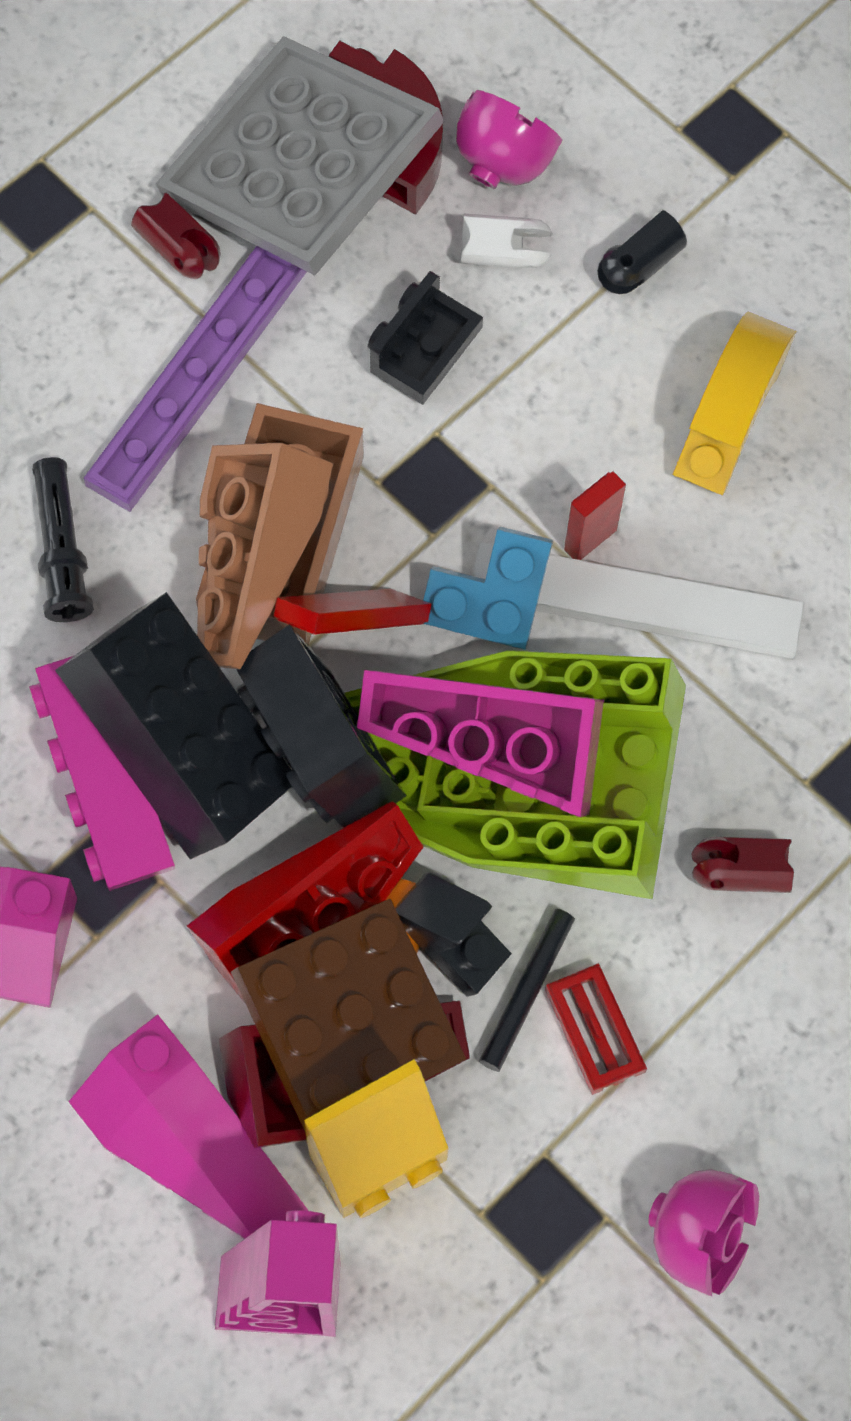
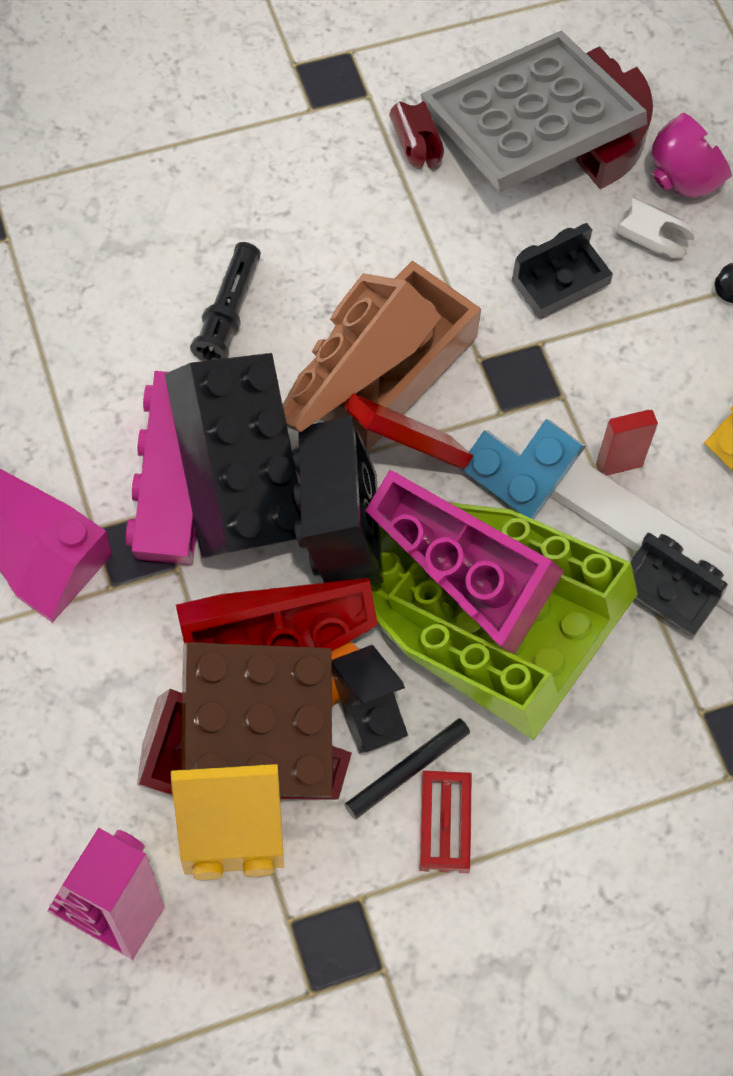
camera: 25 degrees right, 5 degrees down
dark pink wedge [68,1014,308,1239] -> none
medium lavender tile [84,246,307,512] -> none
dark pink cylinder [648,1169,760,1296] -> none
dark red piece [691,837,794,893] -> none
none -> black bracket [630,532,728,639]

